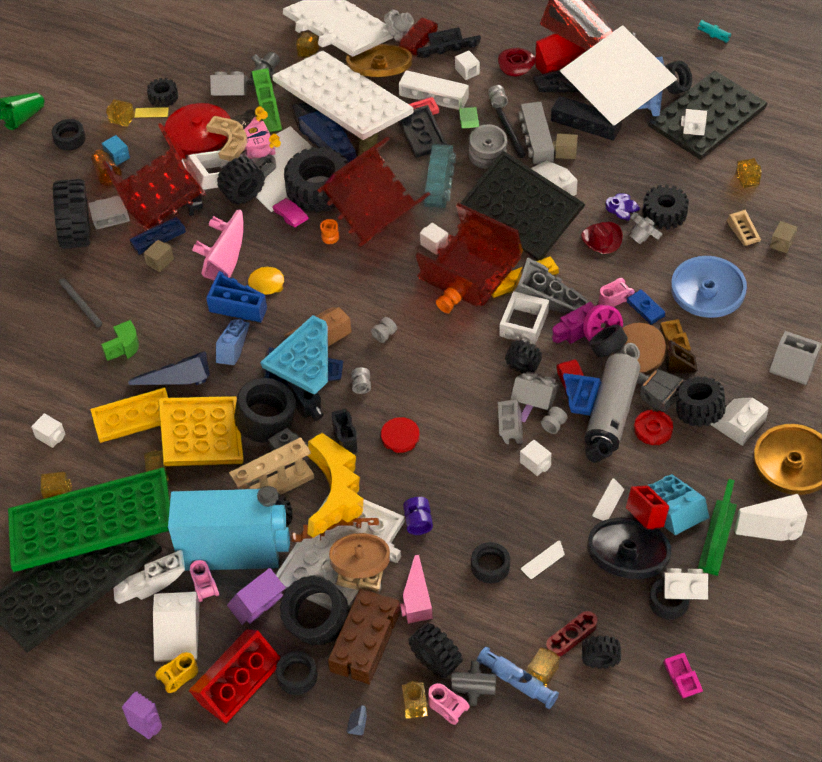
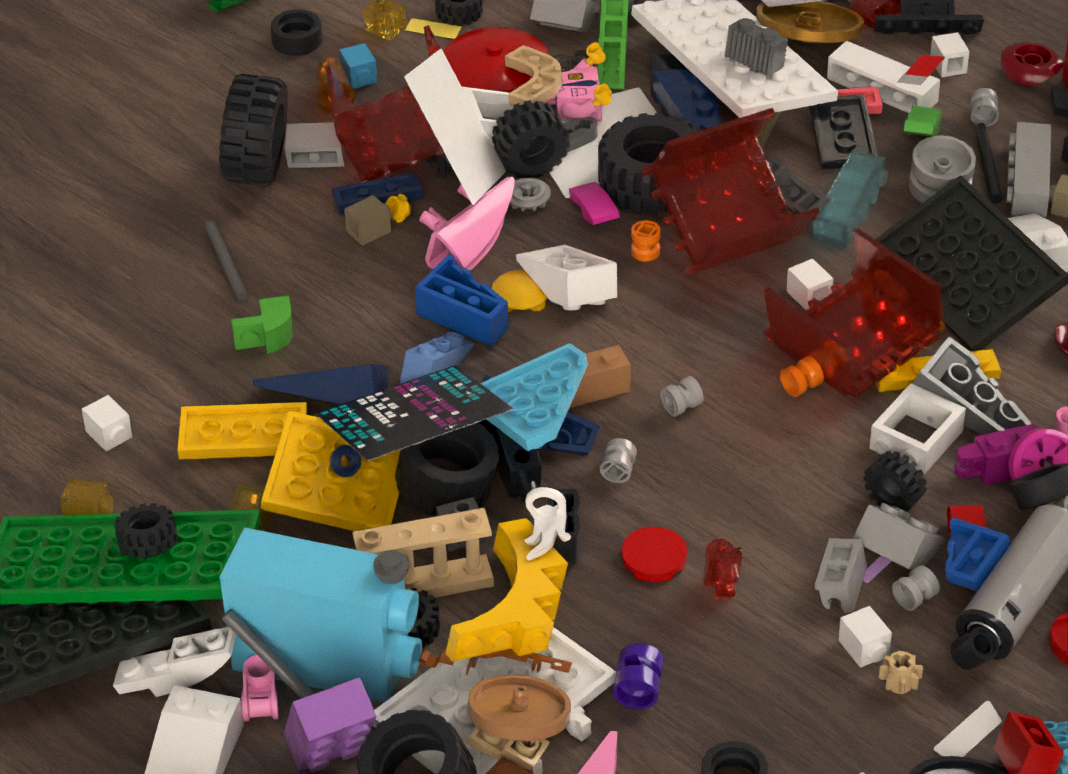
camera: 15 degrees right, 10 degrees down
none -> black tyre [114,503,178,559]
none -> dark grey bar [221,609,315,699]
none -> black sticker [315,365,513,461]
none -> dark blue plate [330,445,361,477]
none -> yellow plate [385,194,411,223]
none -> white sticker [404,49,506,205]
none -> light grey gear [509,178,551,212]
none -> white slope [516,245,617,310]
none -> white piece [524,487,571,561]
none -> clear red hips [703,539,743,599]
none -> dark grey brick [724,18,788,76]
none -> dark grey slope [752,156,830,221]
none -> tan gear [879,651,923,694]
none -> sticker [895,55,945,93]

